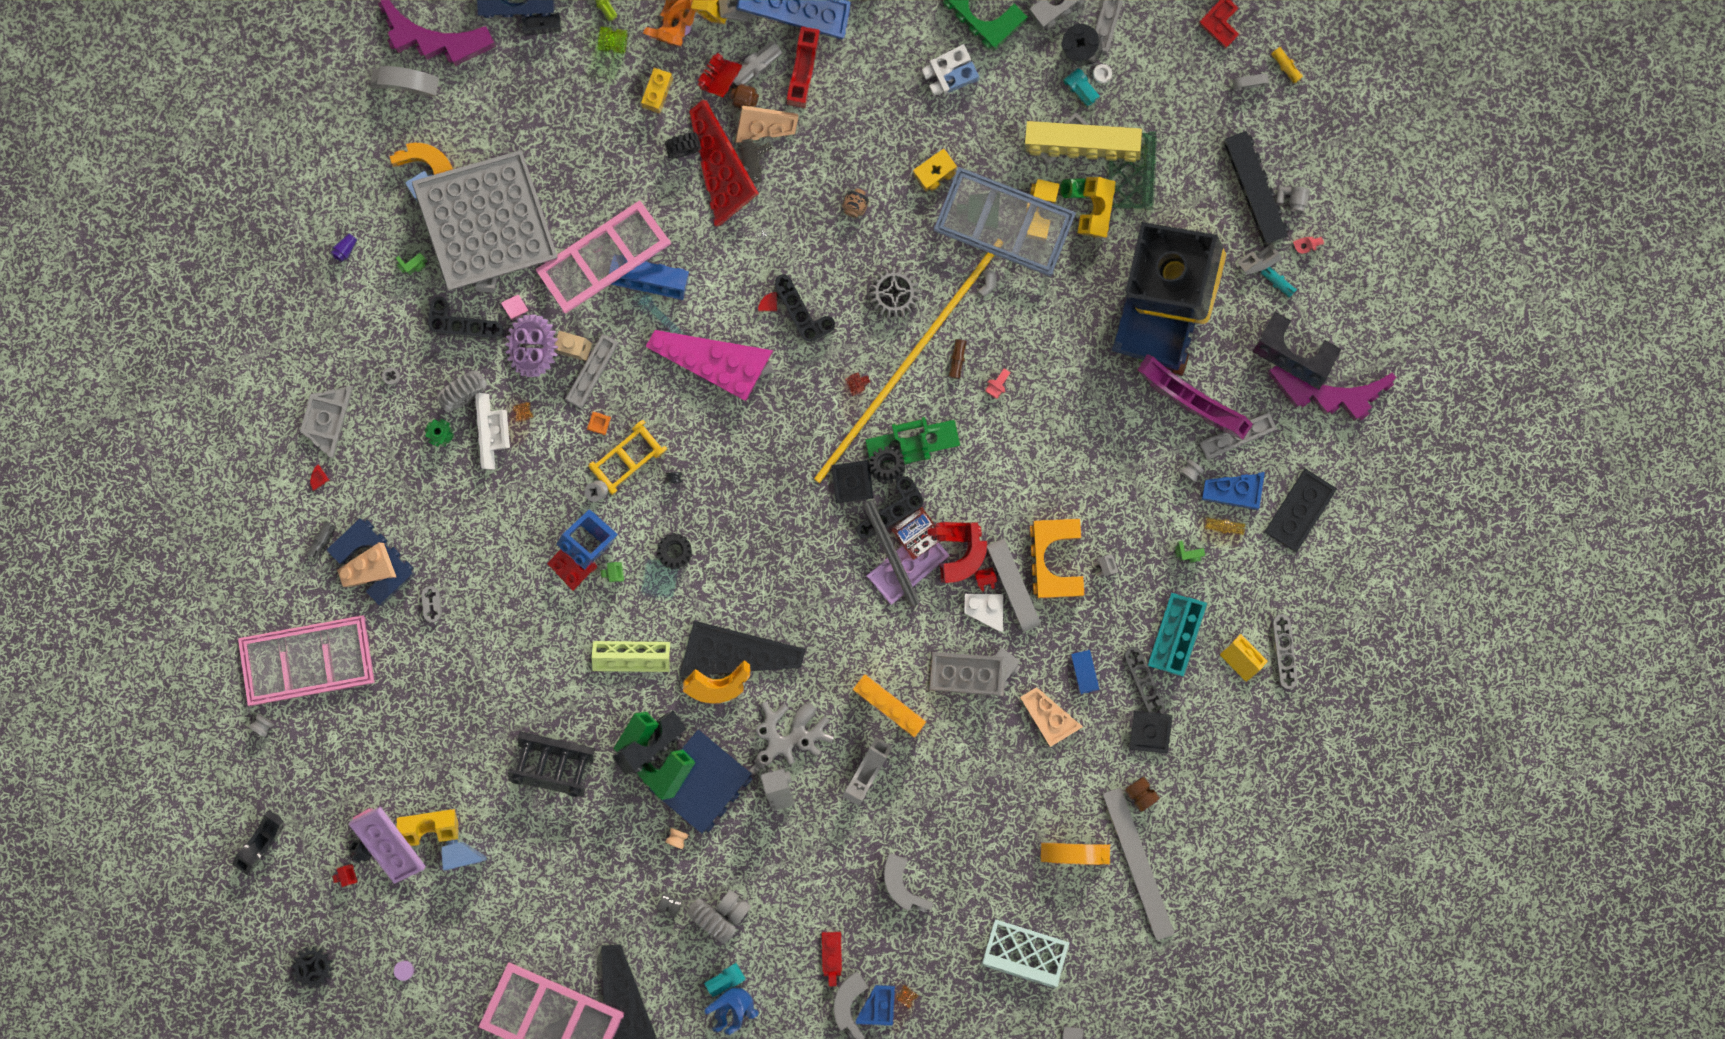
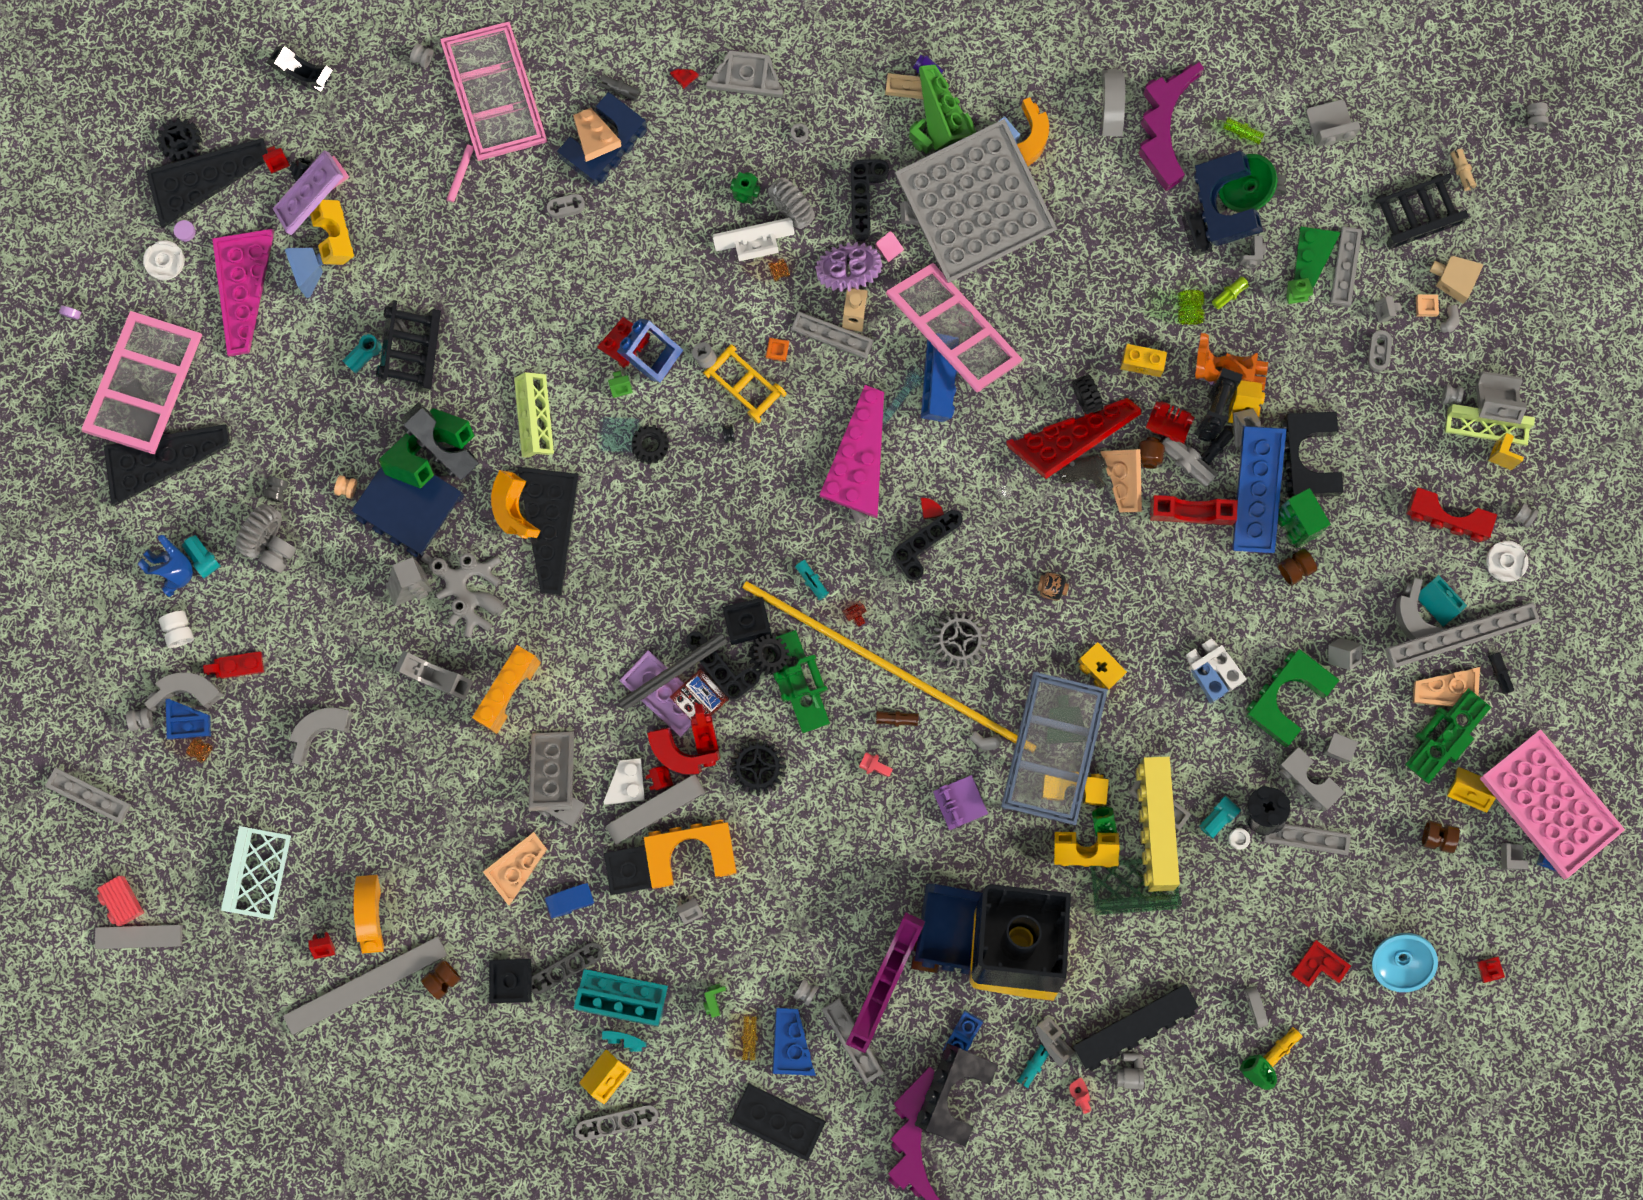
camera: 85 degrees right, 5 degrees down
none -> white tile [143,240,185,280]
none -> black wing [146,138,268,229]
none -> white wheel [158,611,194,648]
none -> dark pink wing [212,229,275,357]
none -> red tile [308,932,335,959]
none -> teal piece [342,334,382,374]
none -> bright pink bar [446,145,474,203]
none -> teal slope [602,1031,647,1052]
none -> black plate [604,846,652,896]
none -> black gear [729,739,787,796]
none -> teal pin [795,560,829,601]
none -> tan plate [885,73,947,99]
none -> bright green wedge [919,65,976,151]
none -> medium lavender hinge [933,775,988,830]
none -> blue slope [943,1010,983,1051]
none -> black fence [1194,368,1243,442]
none -> black axle [1201,428,1234,465]
none -> green rock [1239,1055,1277,1090]

